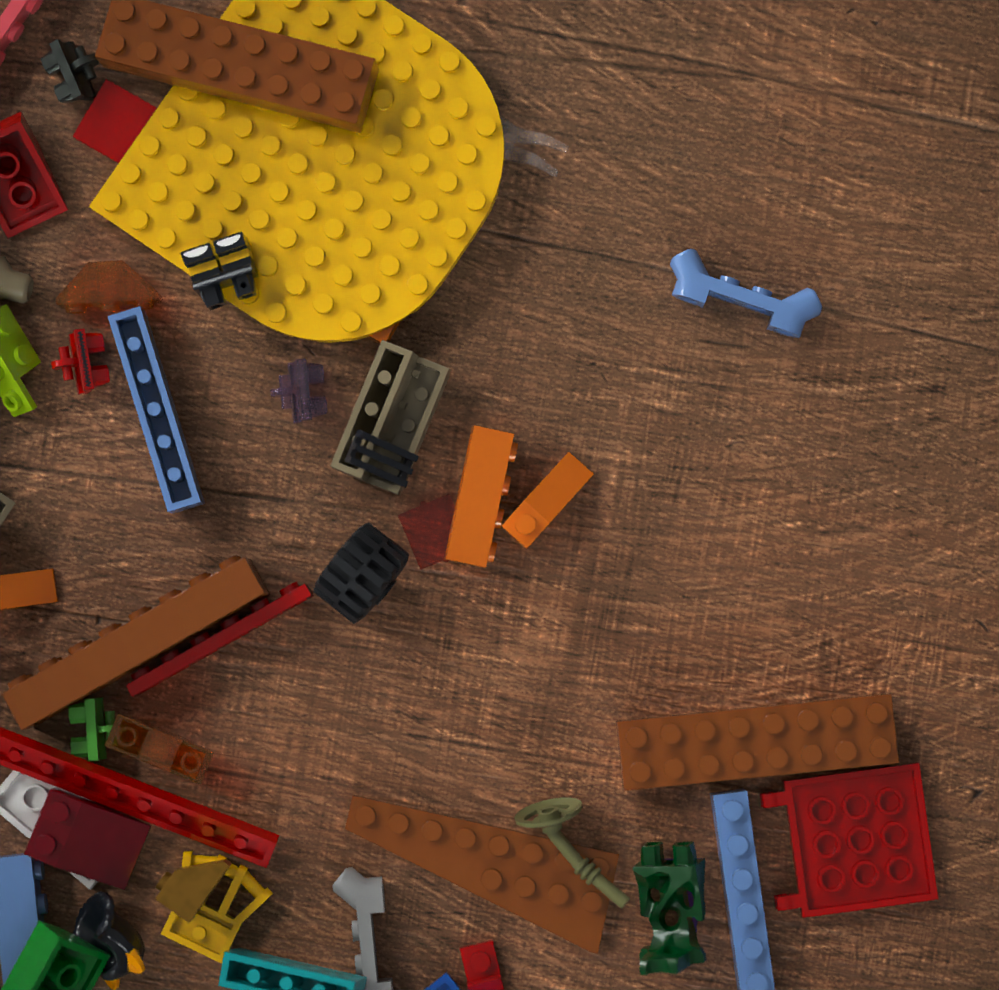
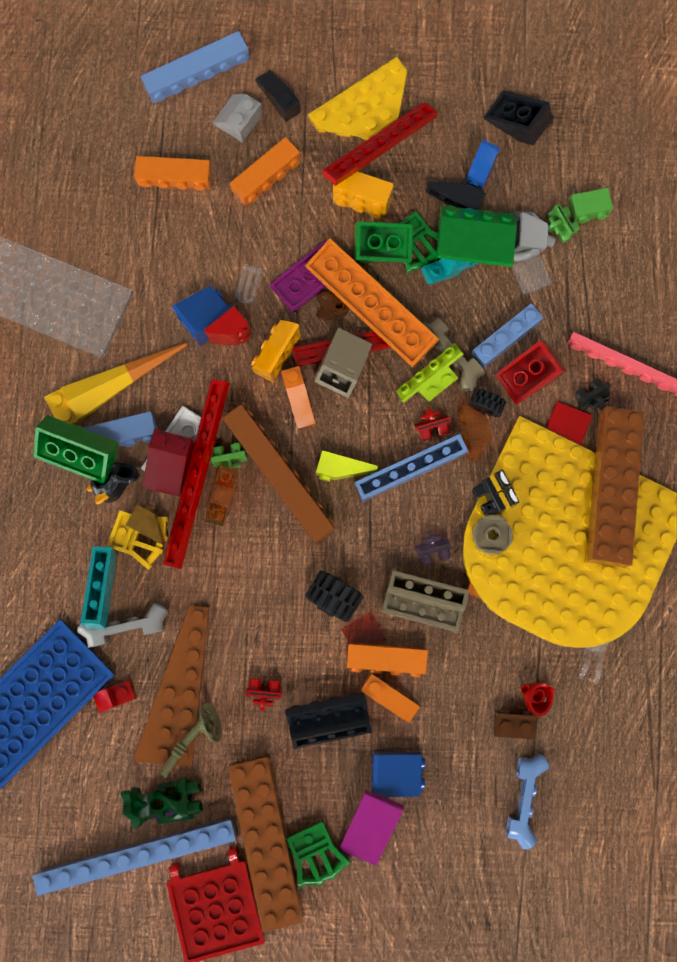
camera: 85 degrees right, 5 degrees down
red plate [126,581,314,697] -> none
black tile [345,429,419,488] -> none
none -> red hips [245,678,283,712]
none -> black brick [285,693,372,749]
none -> green plate [286,820,351,888]
none -> neon yellow slope [316,450,378,482]
none -> magenta tile [339,789,404,865]
none -> blue slope [372,750,425,798]
none -> black tyre [469,388,507,417]
none -> dark tan plate [472,515,513,555]
none -> reddish brown bracket [494,708,538,739]
none -> red helmet [521,681,555,717]

